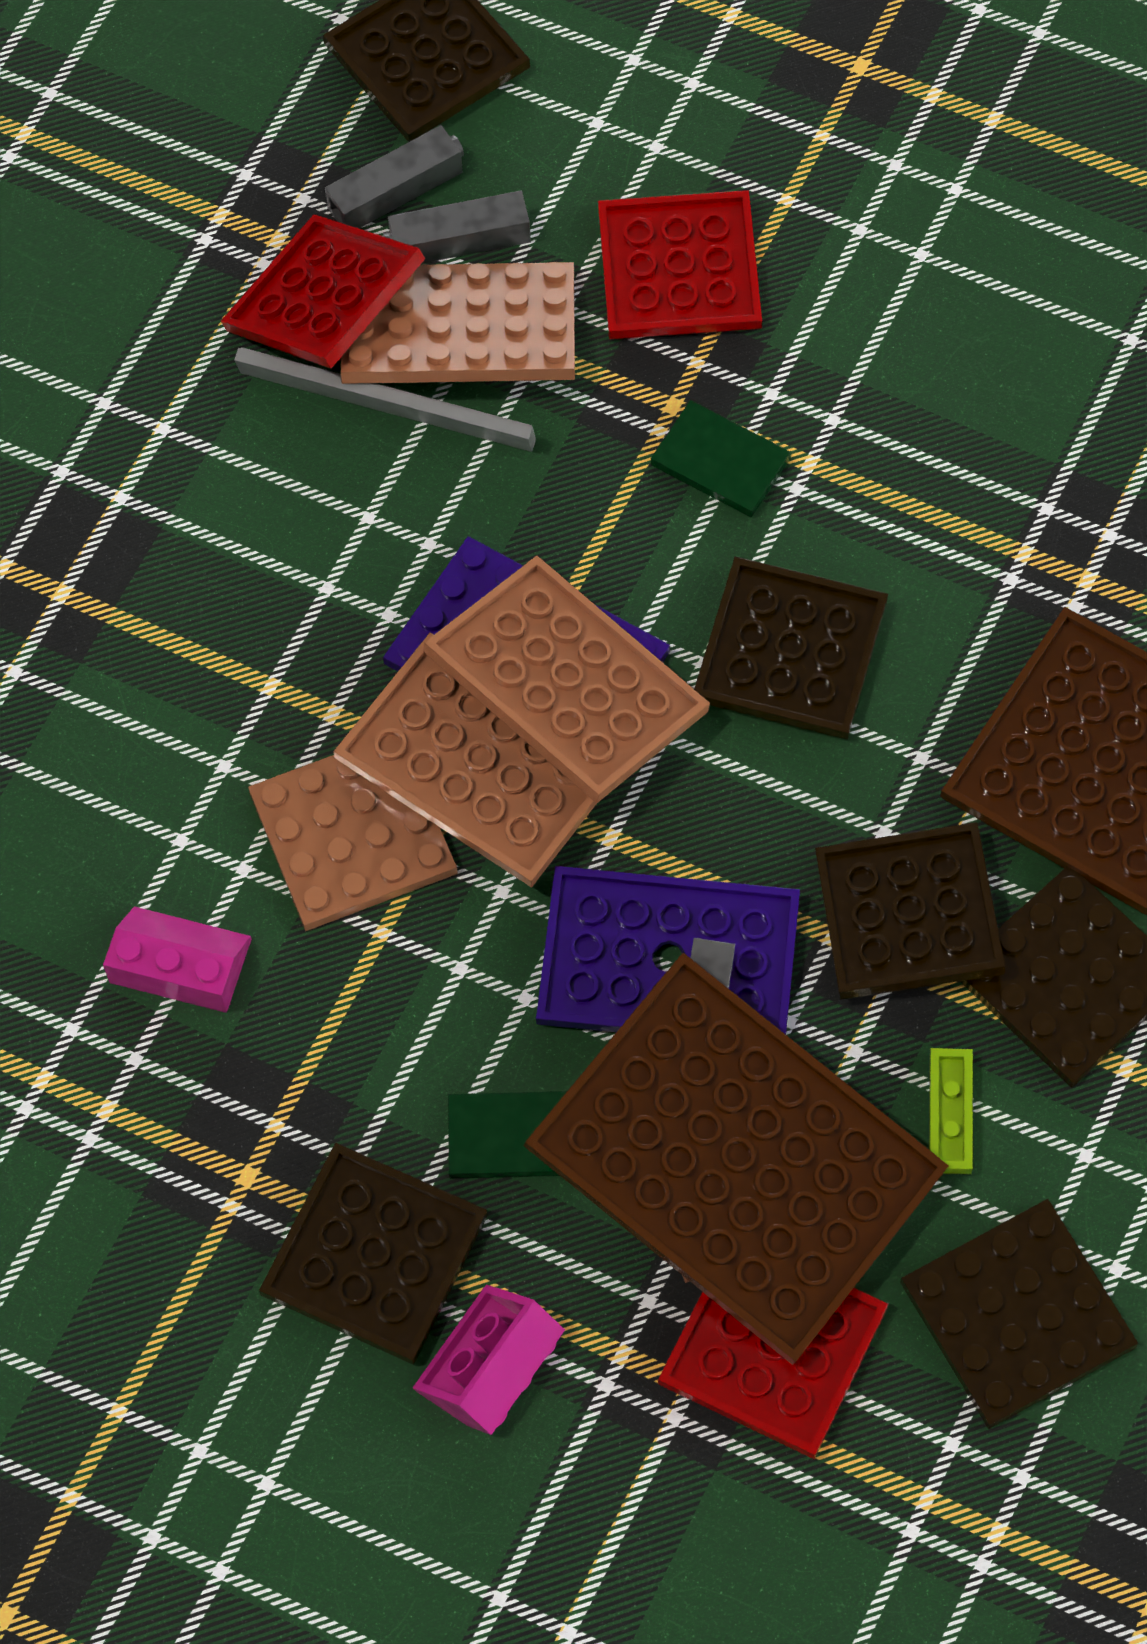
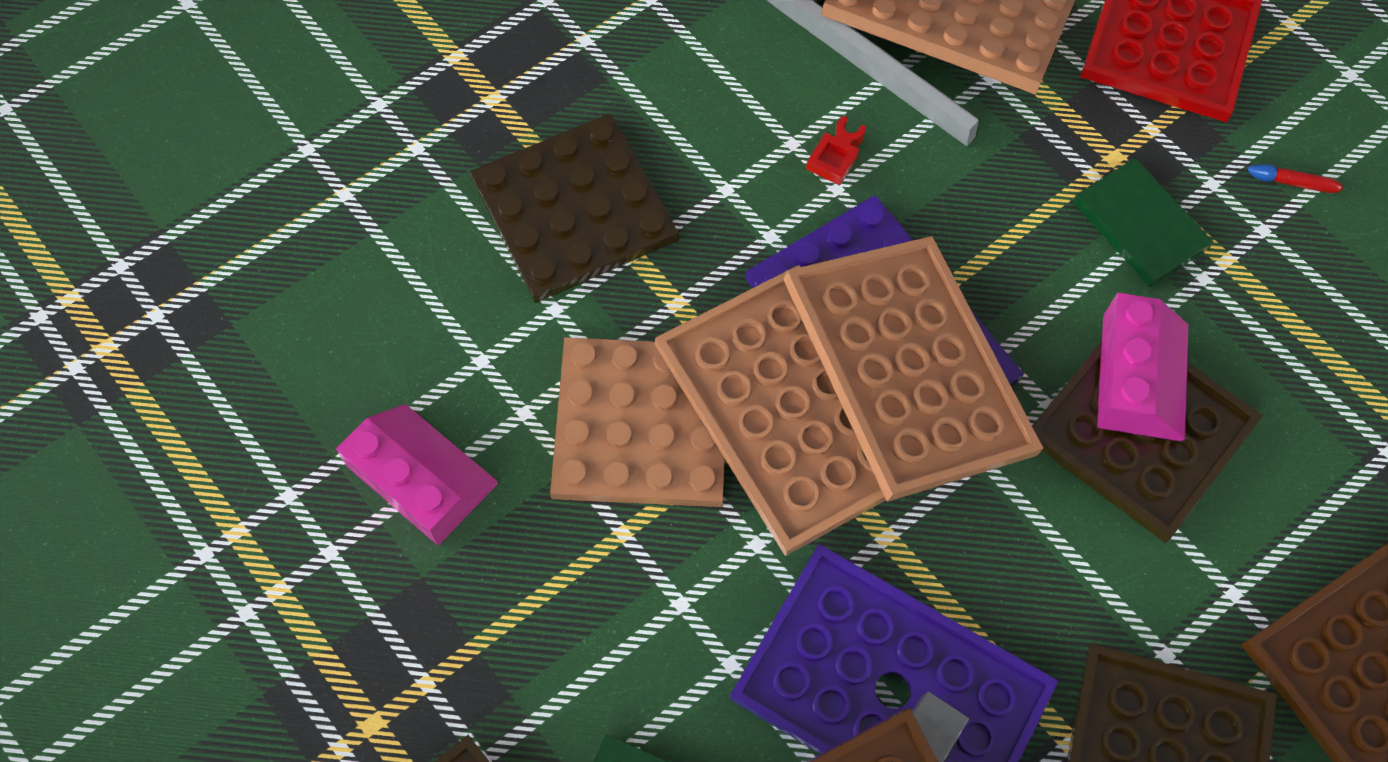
camera: 20 degrees right, 0 degrees up
none -> dark brown plate [469,113,679,303]
none -> red plate [806,116,866,186]
none -> dark pink slope [1097,293,1188,441]
none -> red piece [1248,164,1343,193]

